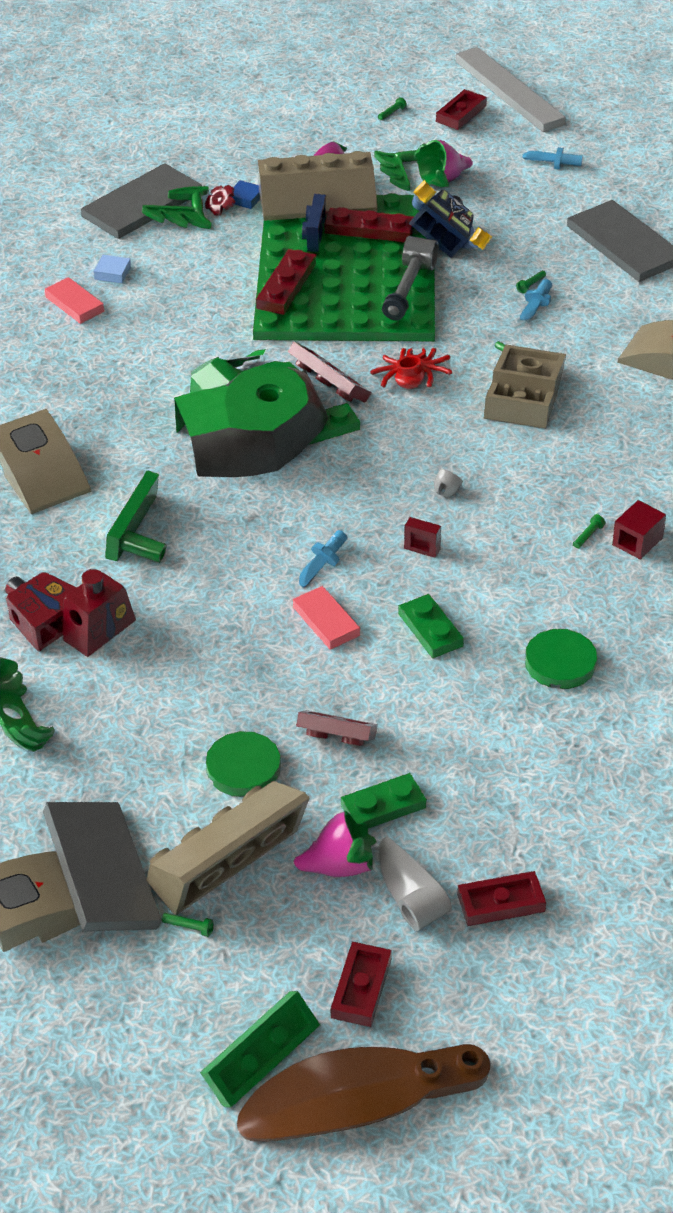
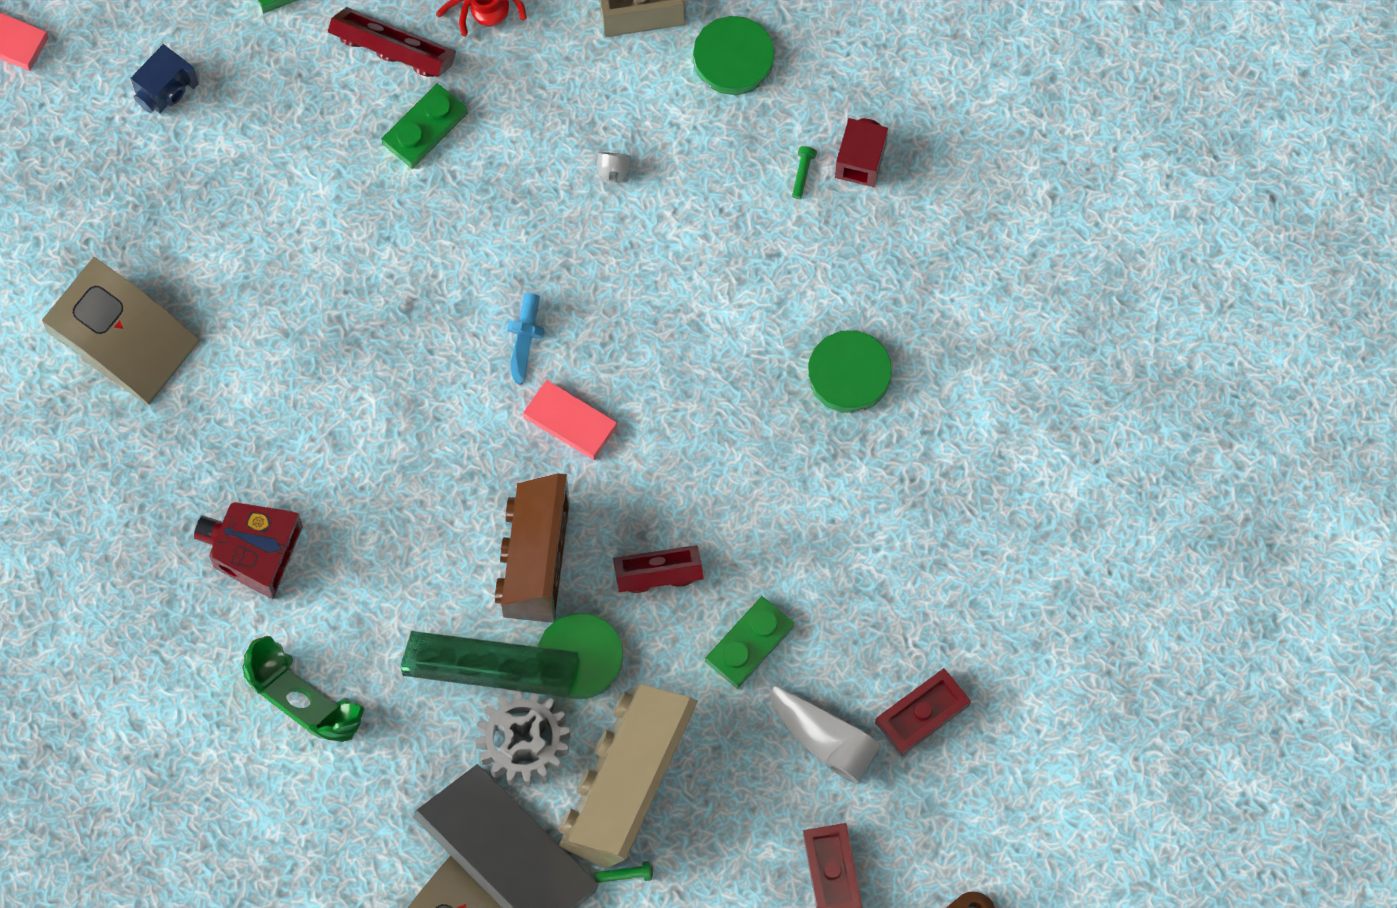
camera: 25 degrees left, 25 degrees up
dark red torso [63,569,136,657] -> none
green piece [105,470,167,563] -> none
piece [174,349,328,477] -> none
dark pink hat [293,811,377,878] -> none
green plate [398,594,464,659] -> none
dark red plate [404,517,441,558] -> none
none -> dark blue brick [130,44,199,113]
none -> clear green plate [400,631,580,698]
none -> light grey gear [475,690,570,787]
none -> reddish brown slope [495,473,570,623]
none -> green tile [693,16,774,95]

